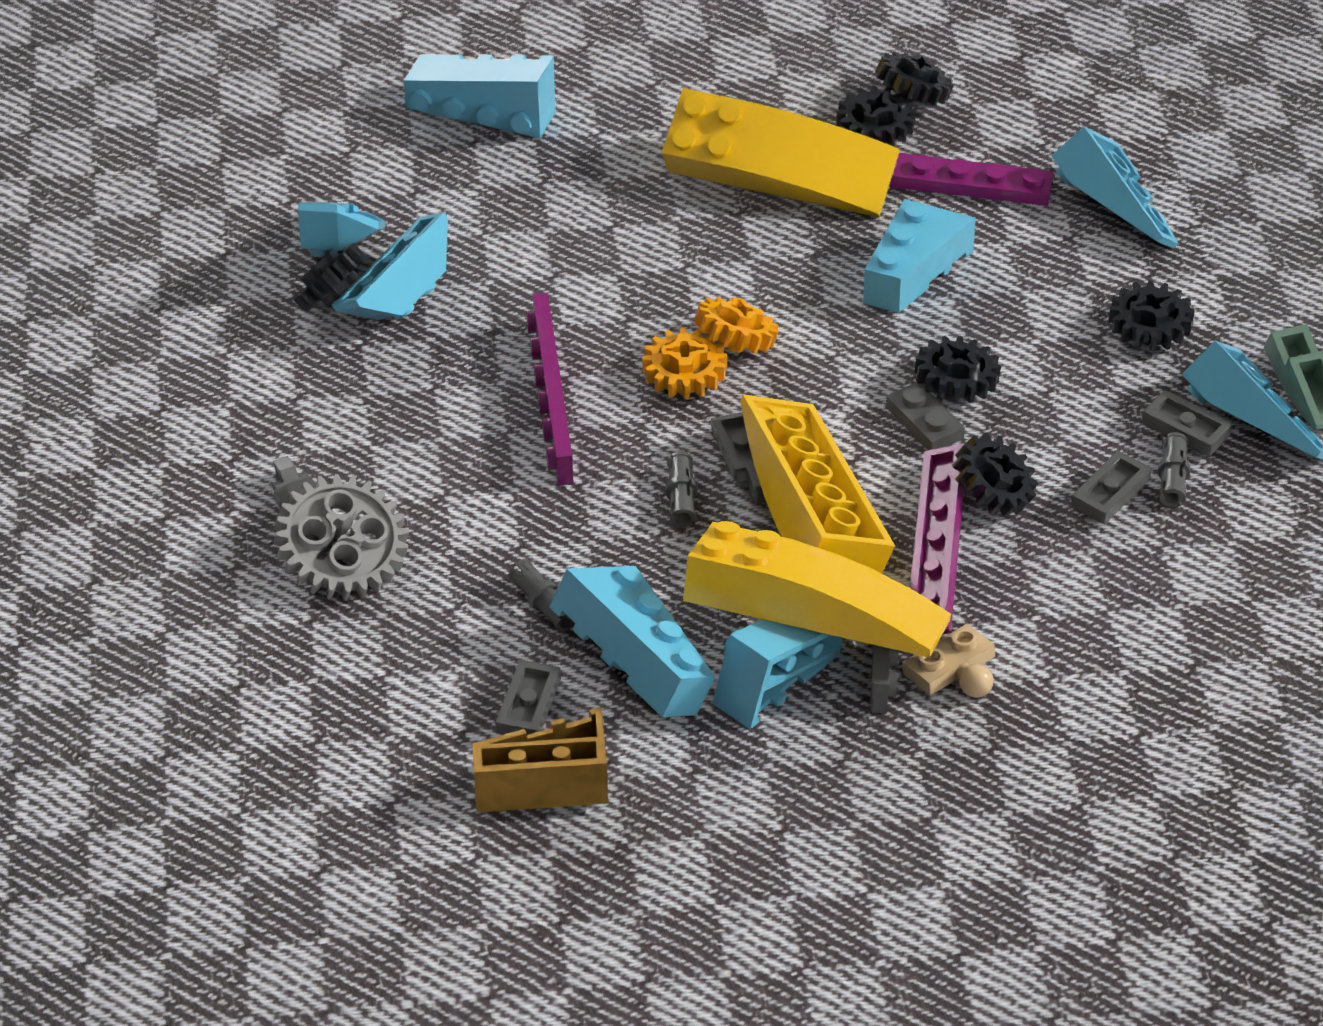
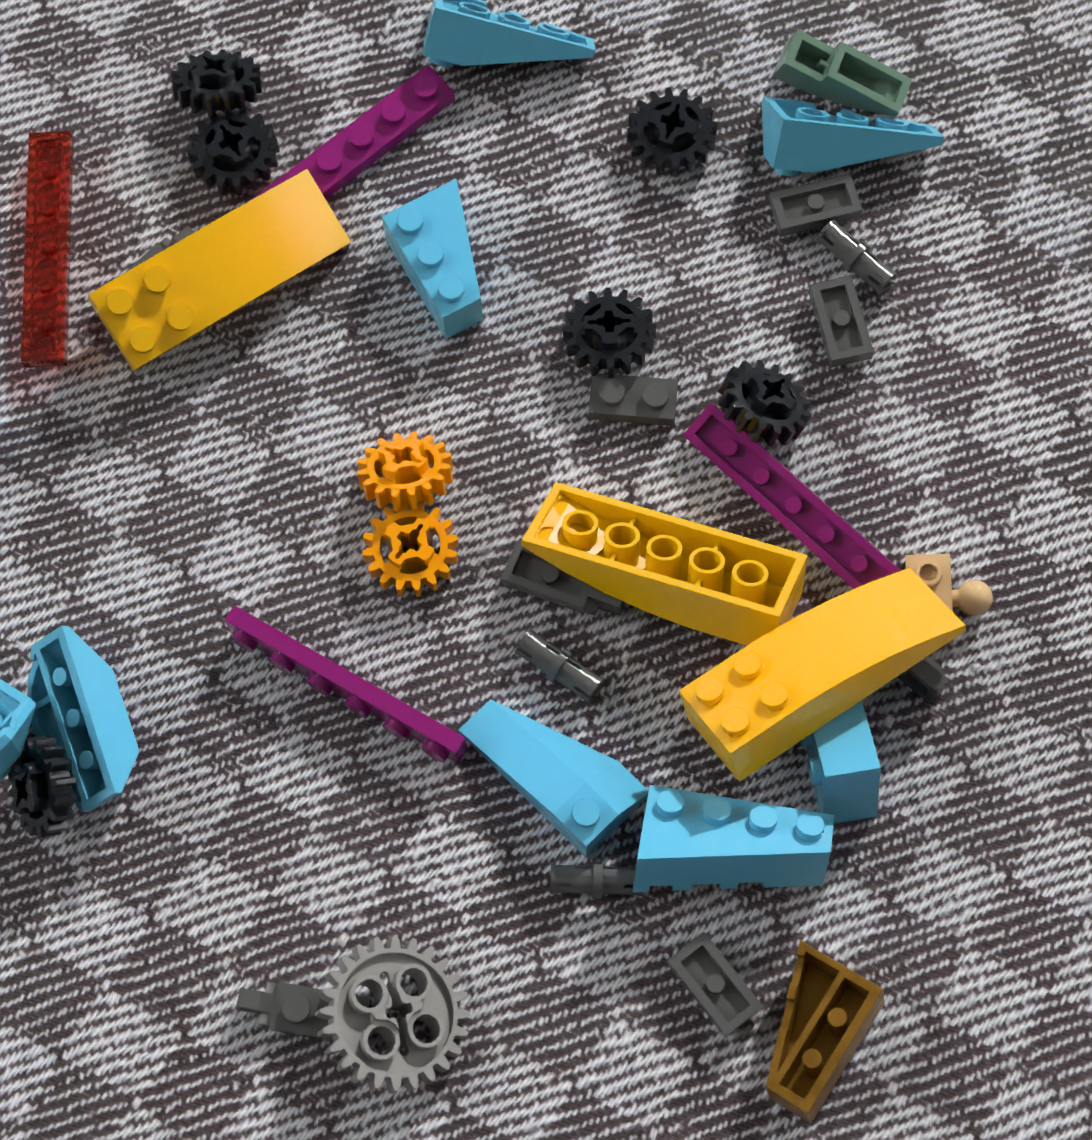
camera: 50 degrees left, 25 degrees up
none -> clear red plate [21,131,74,368]
none -> medium azure wedge [458,699,649,858]

